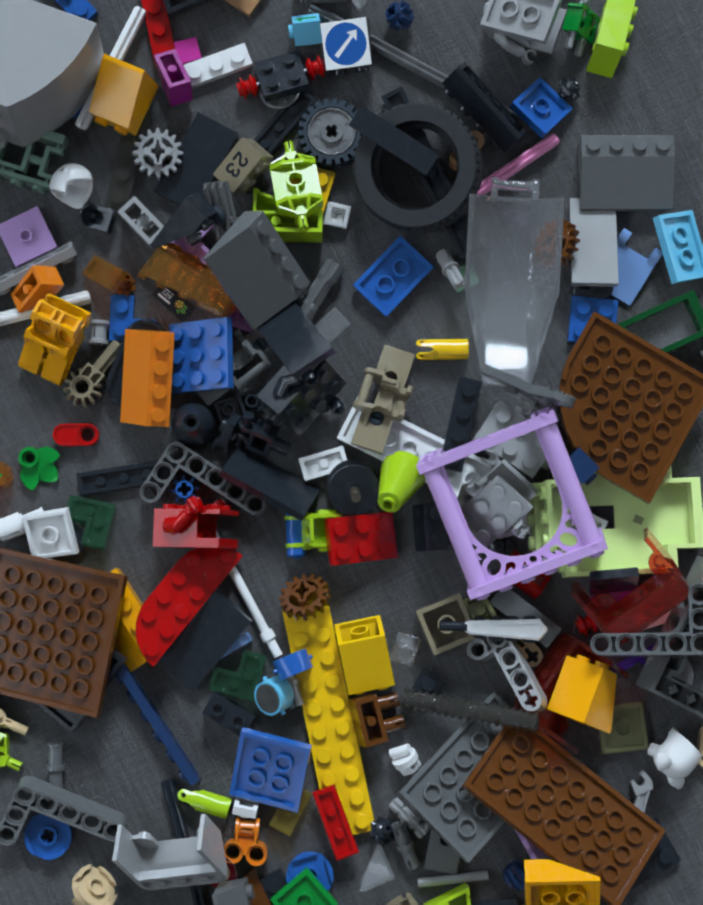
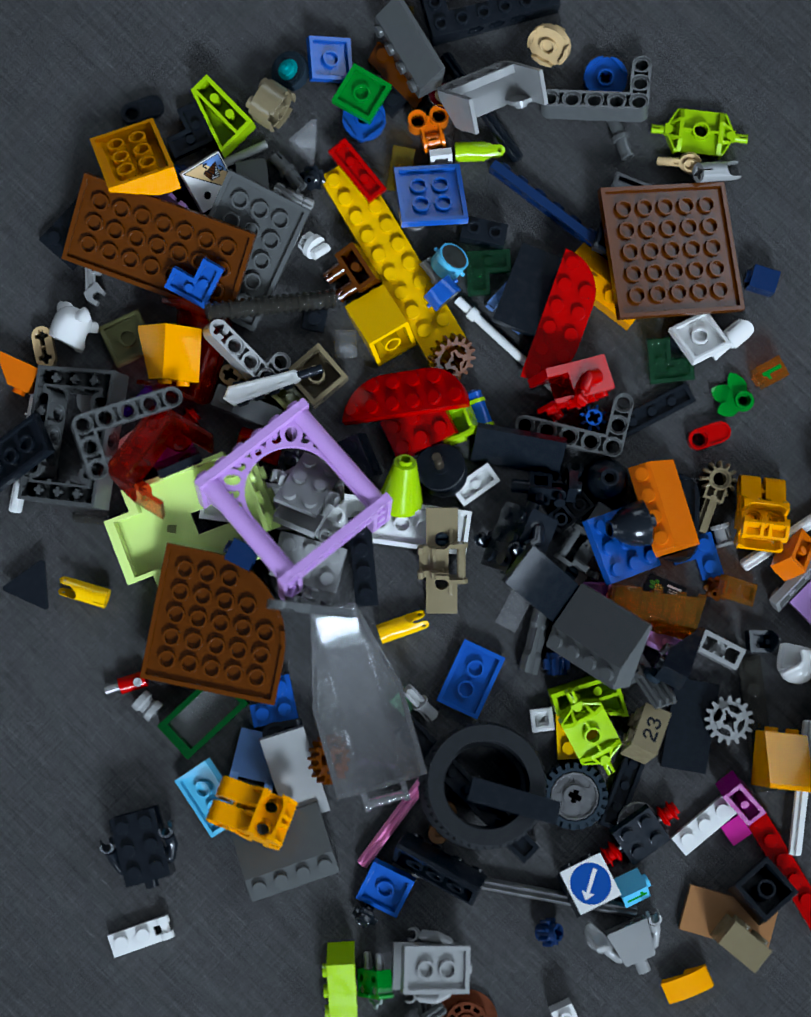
camera: 160 degrees right, 0 degrees up
none -> blue plate [164,257,225,309]
none -> tile [179,151,229,213]
none -> light orange connector [205,776,298,850]
none -> red plate [342,367,470,425]
none -> dark blue gear [543,652,570,675]
none -> black piece [605,500,656,546]

